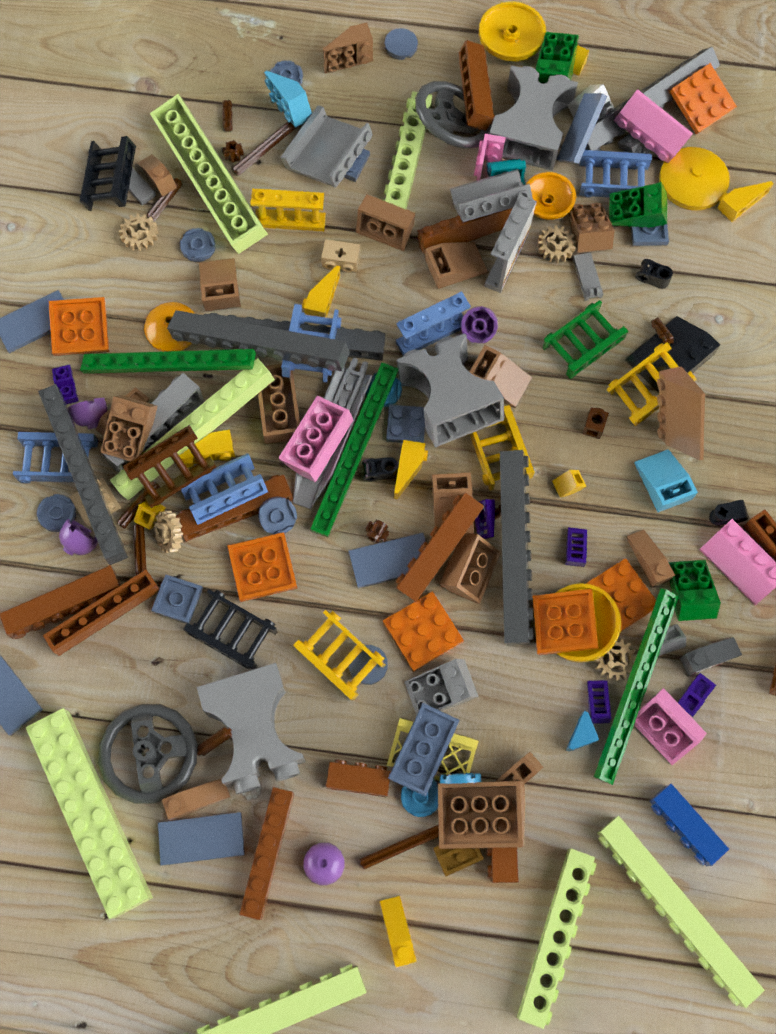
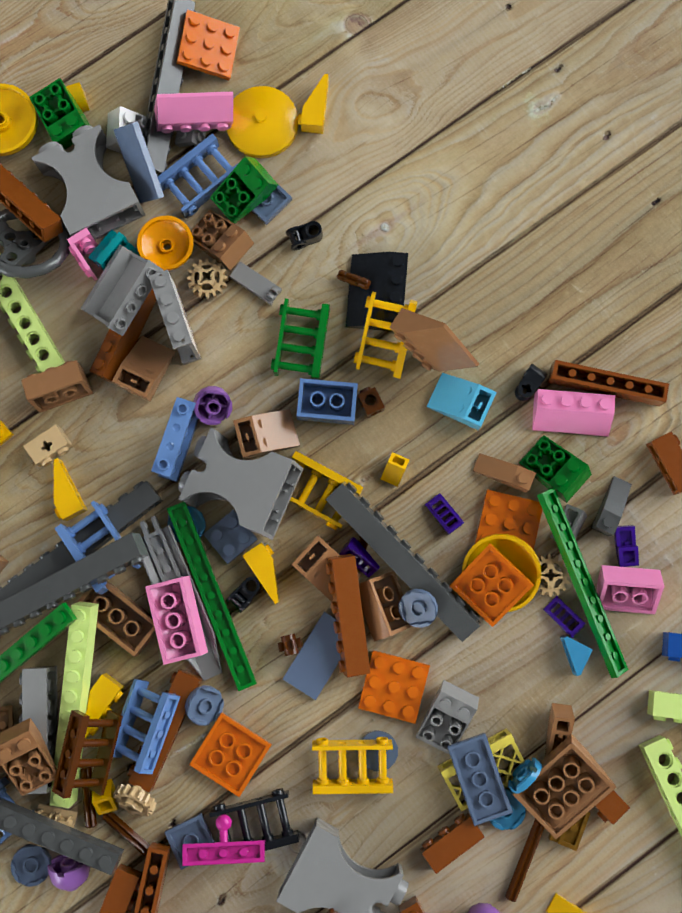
camera: 40 degrees left, 10 degrees up
none -> dark pink plate [182,814,265,866]
none -> medium blue brick [297,378,358,425]
none -> sand blue tile [399,589,438,628]

